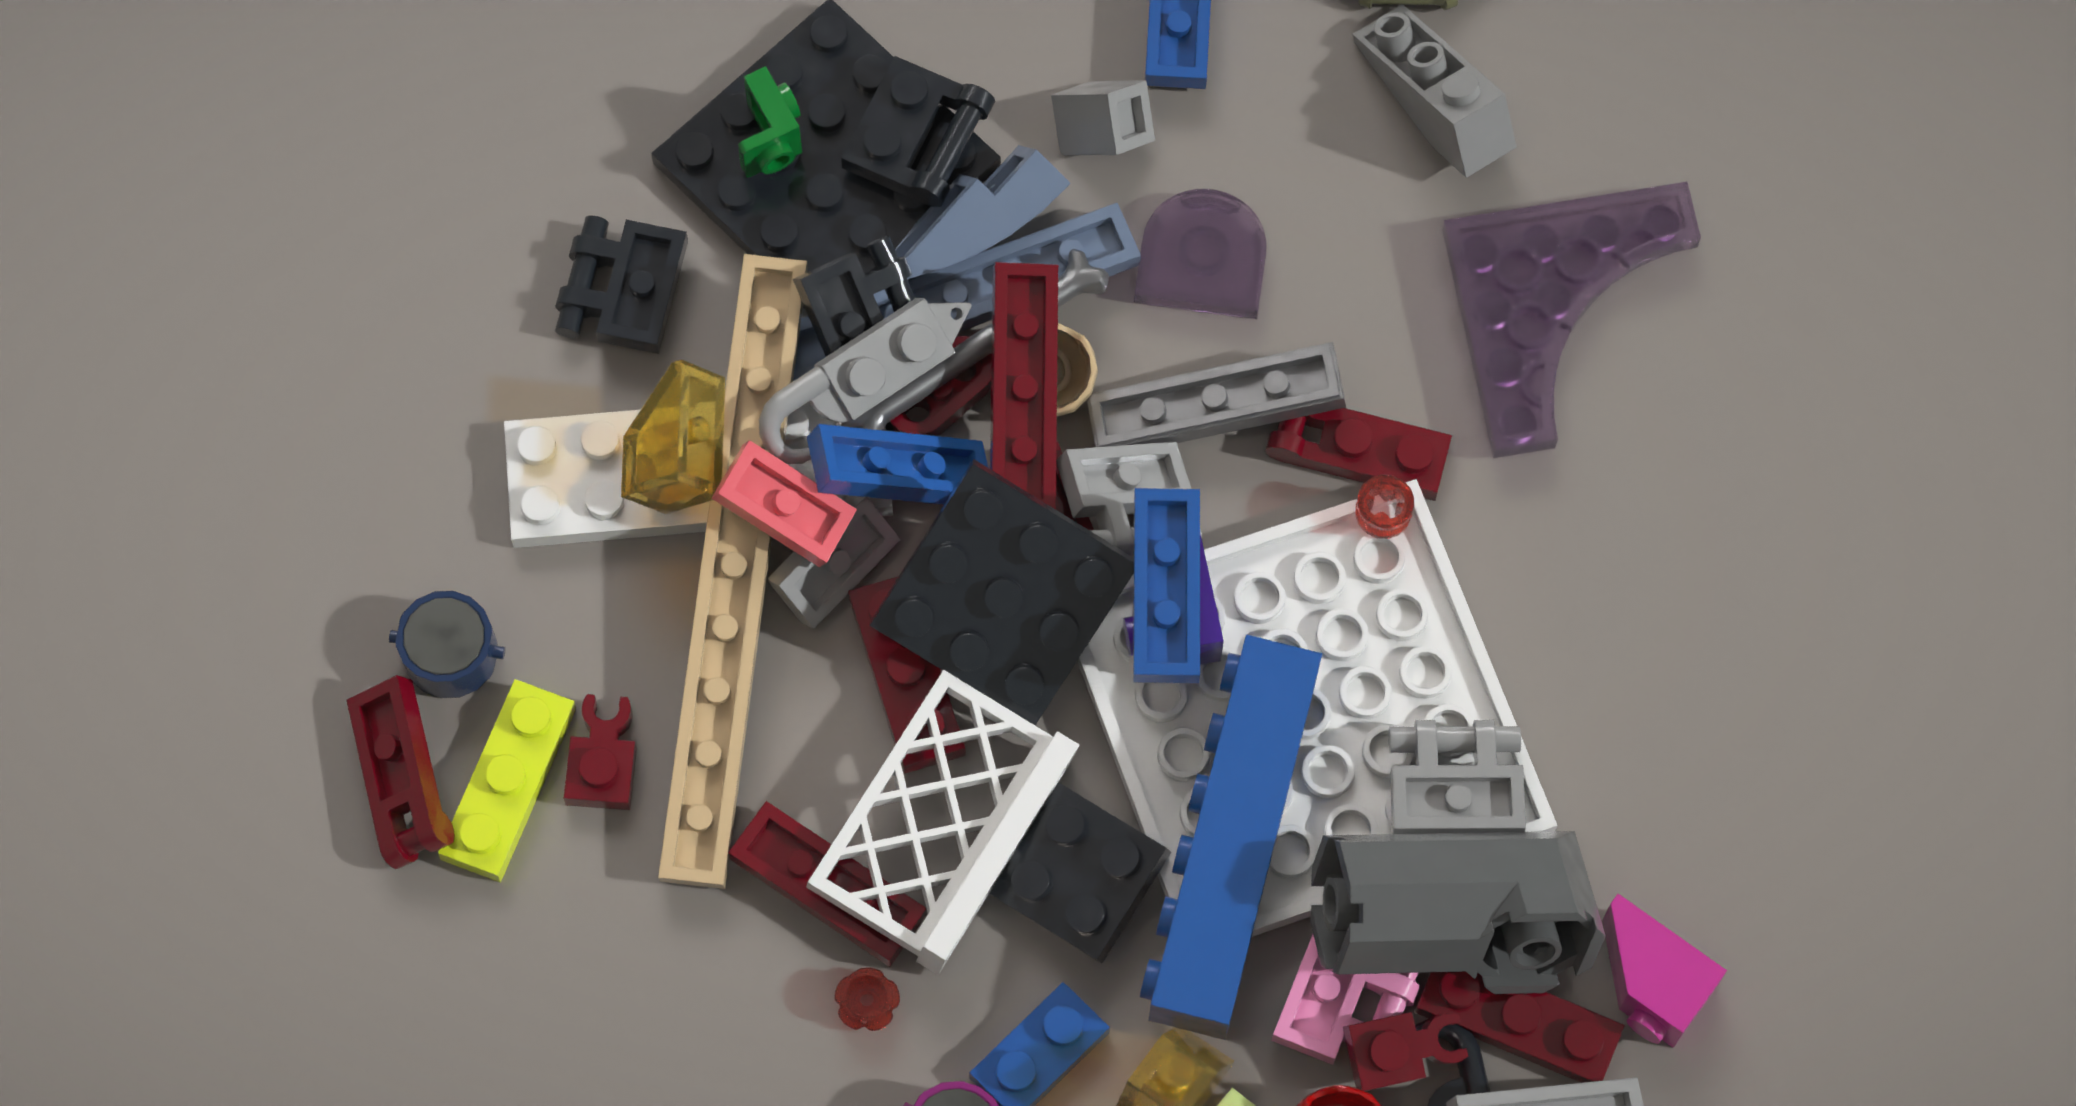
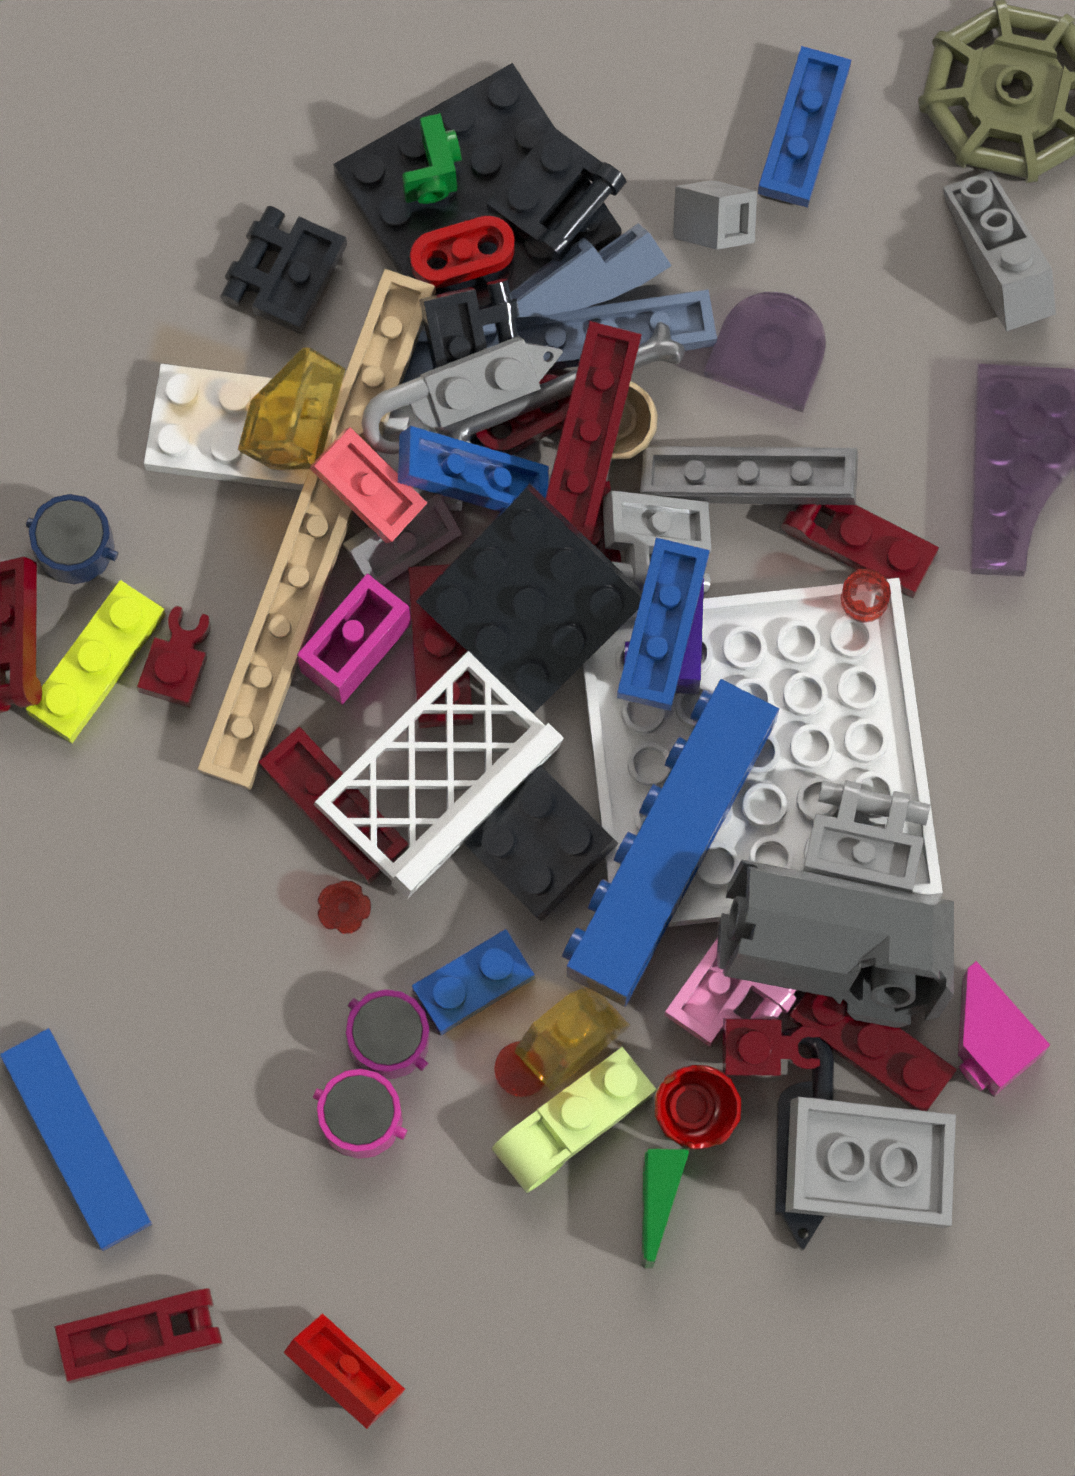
camera: 15 degrees right, 5 degrees up
none -> dark pink brick [297,573,411,705]
none -> red plate [410,216,515,288]

